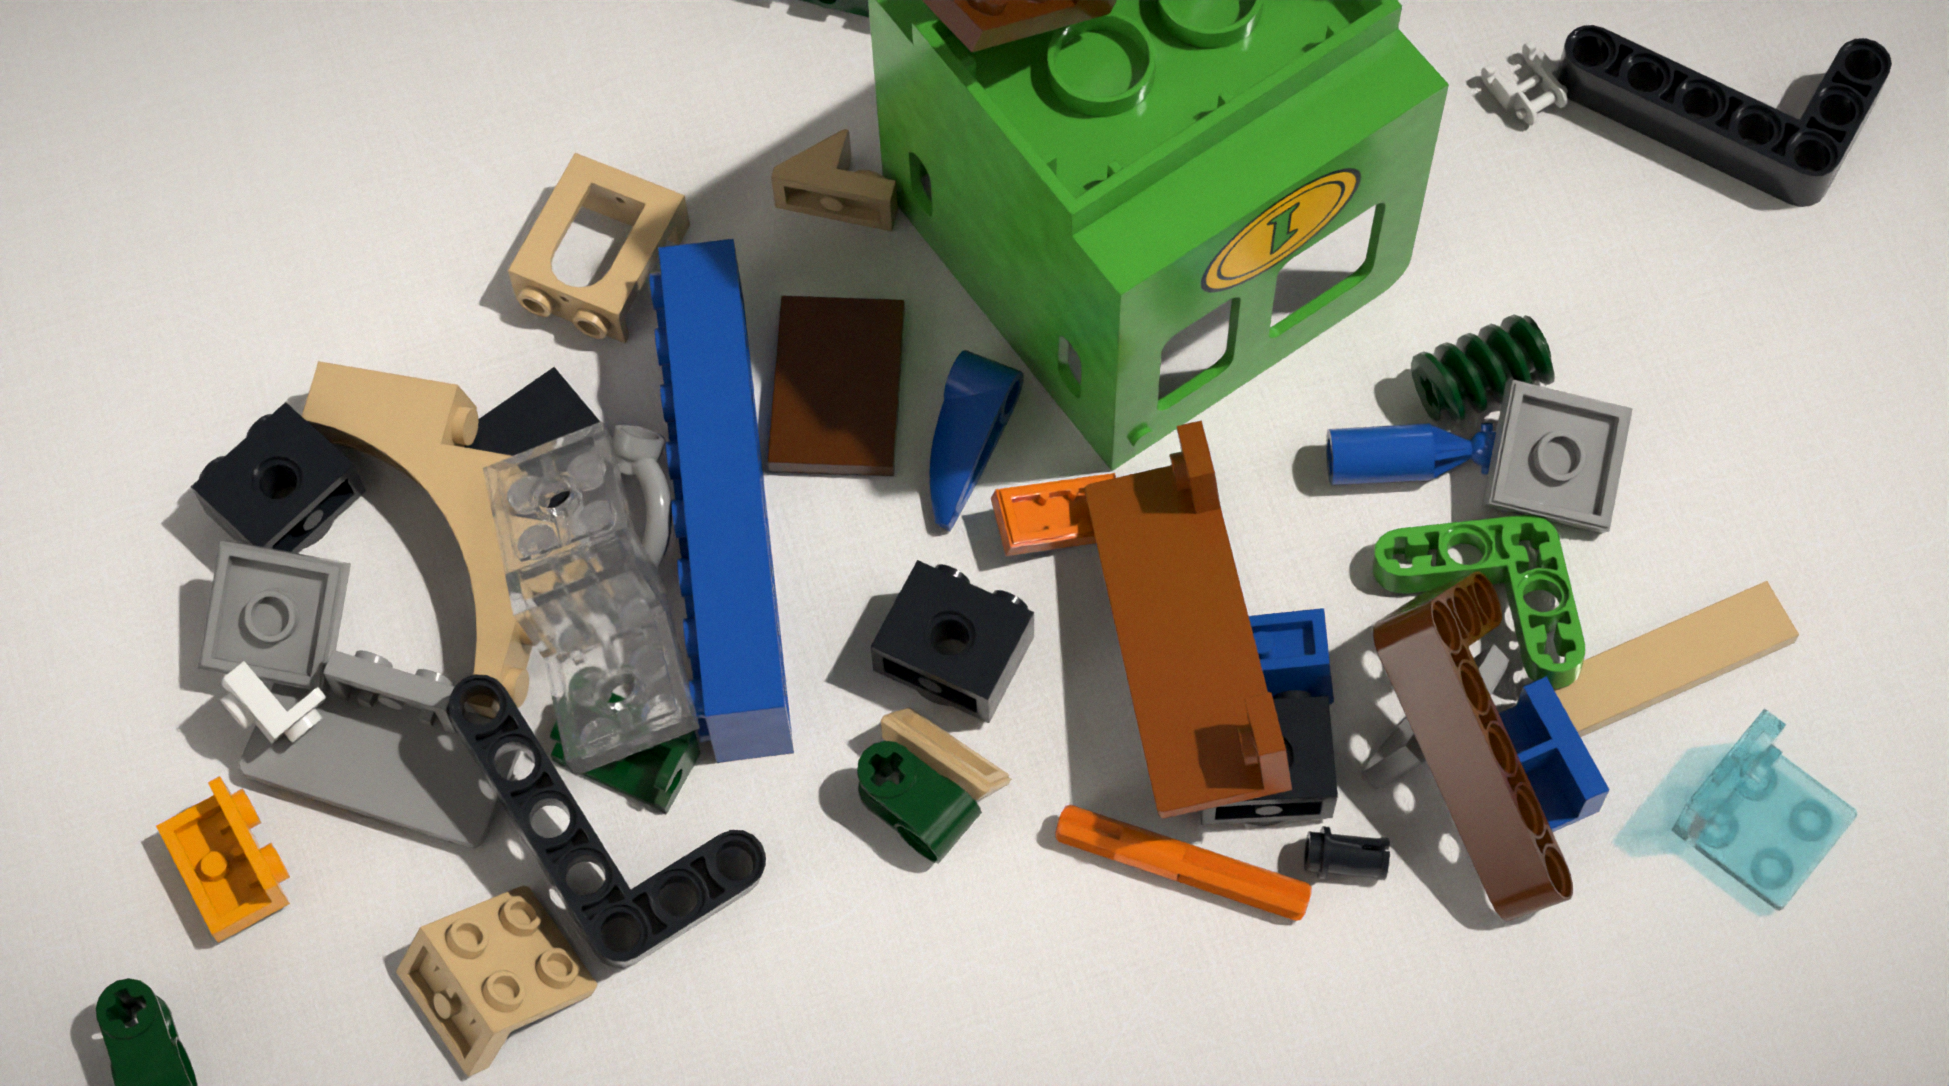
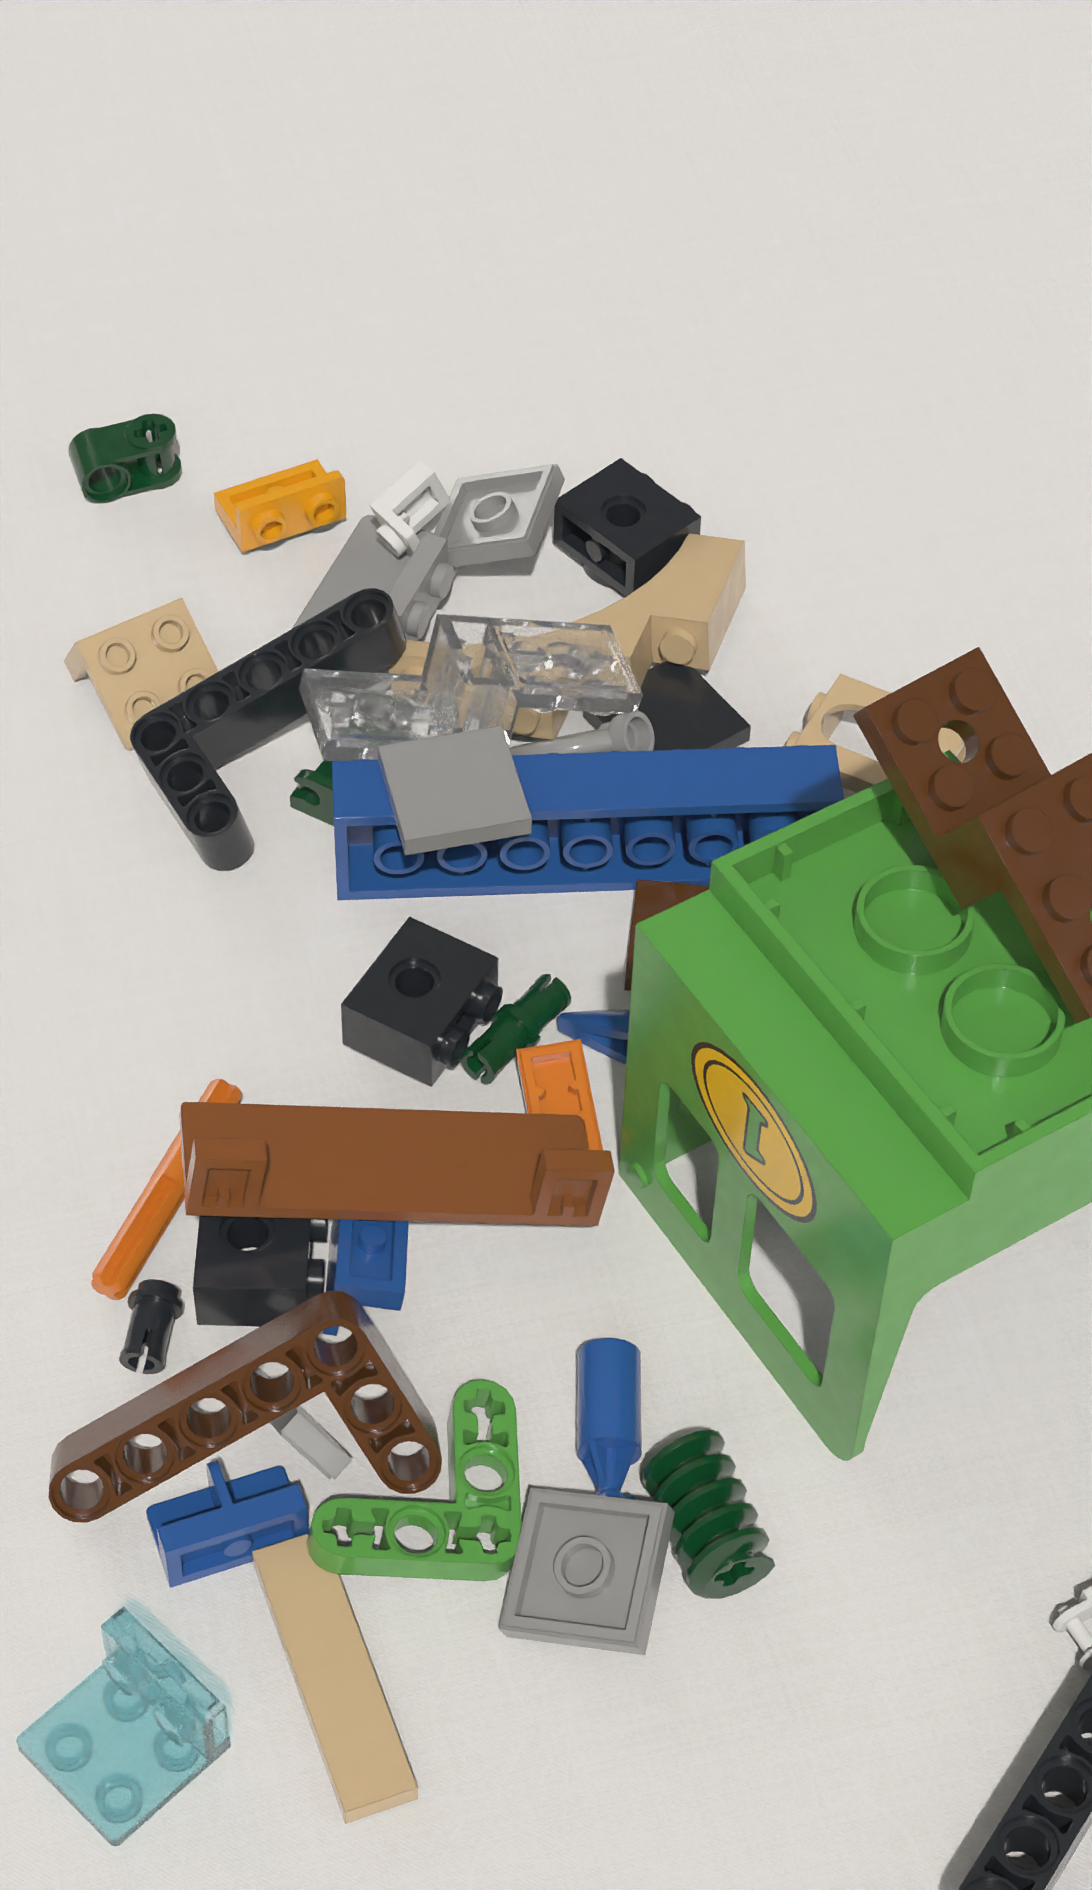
camera: 90 degrees right, 15 degrees down
dark green piece [857,741,982,864] -> none
tan tile [881,707,1012,801] -> none
none -> light grey tile [378,725,532,855]
none -> dark green pin [461,974,571,1084]

